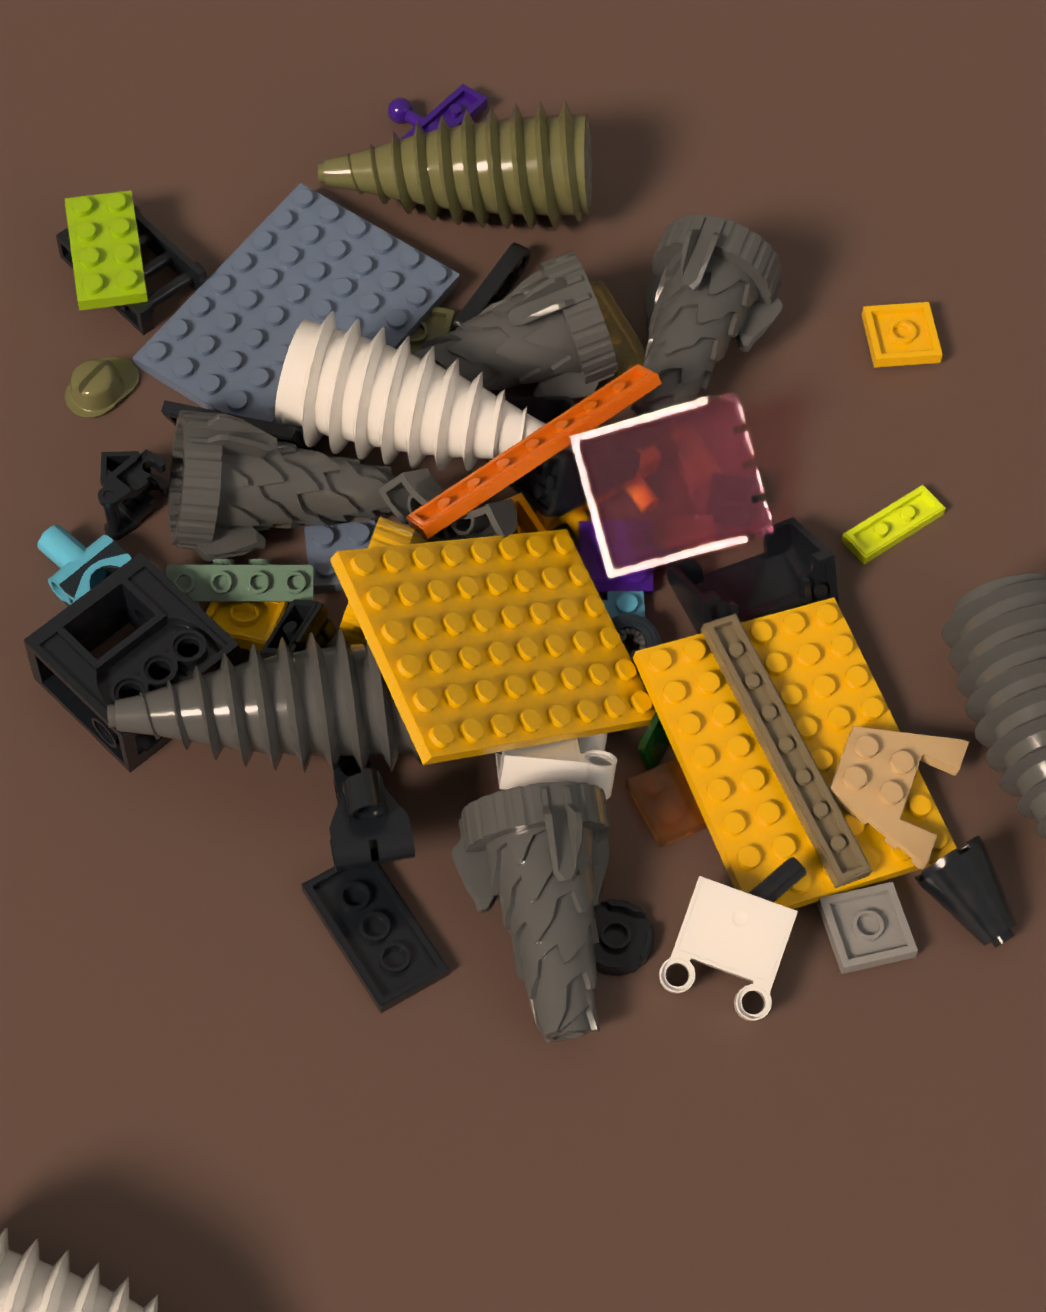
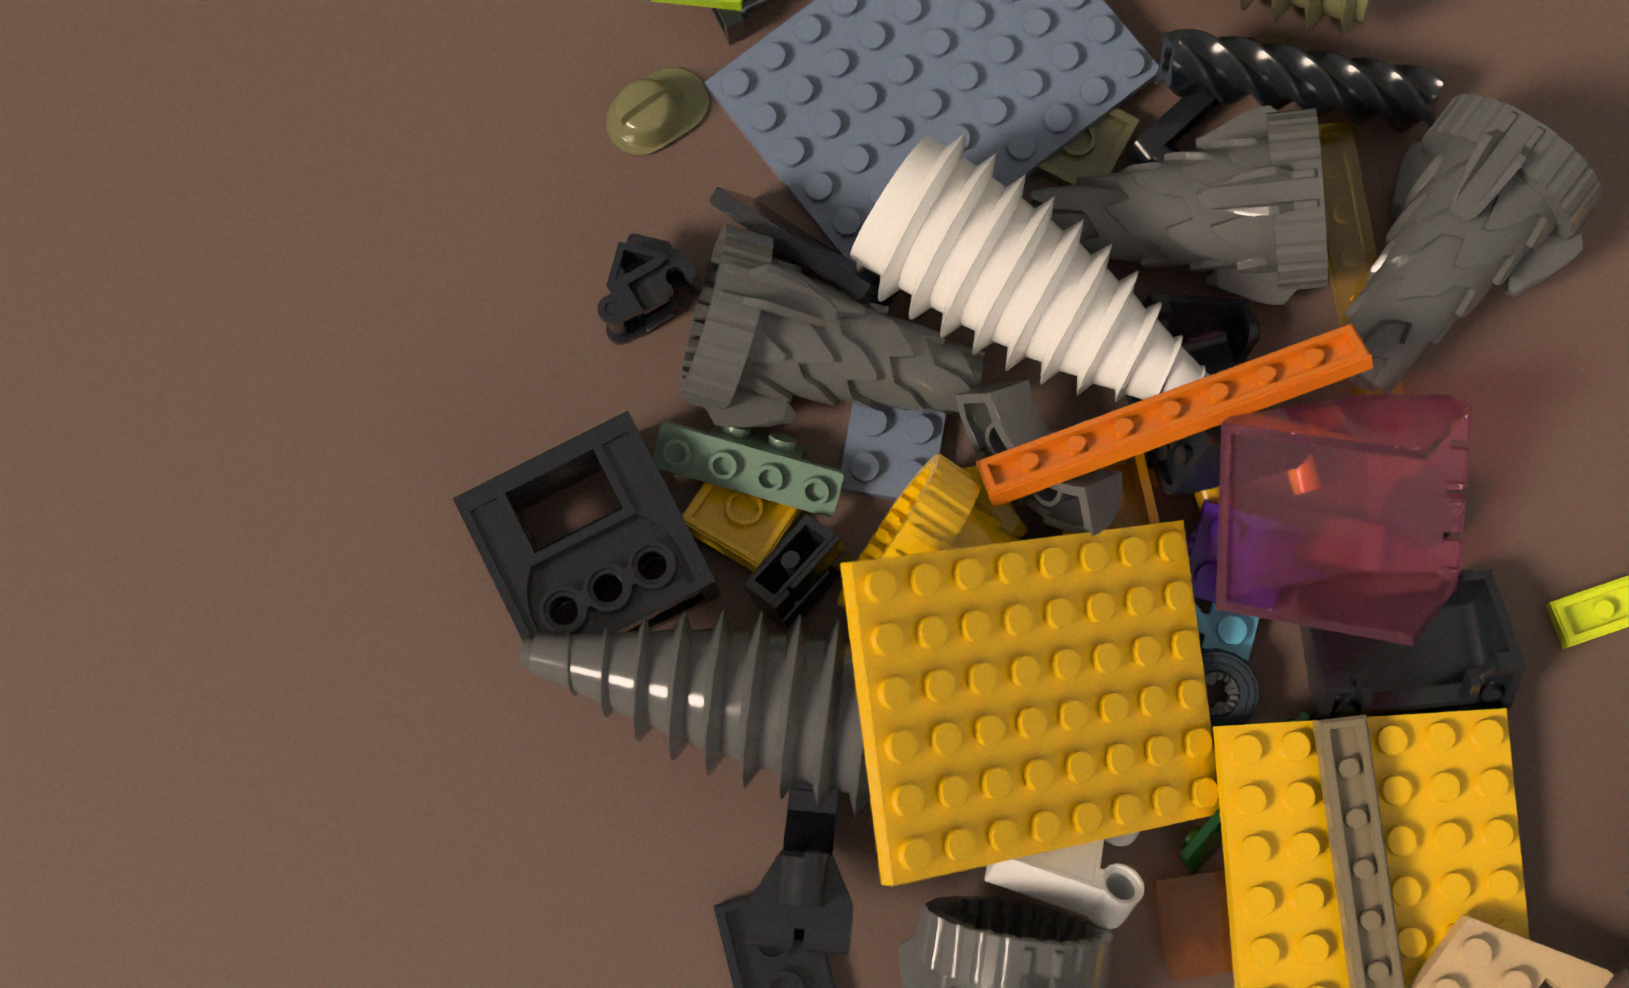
camera: 25 degrees right, 20 degrees up
medium azure connector [37,525,132,606] -> none
none -> black piece [1155,29,1444,132]

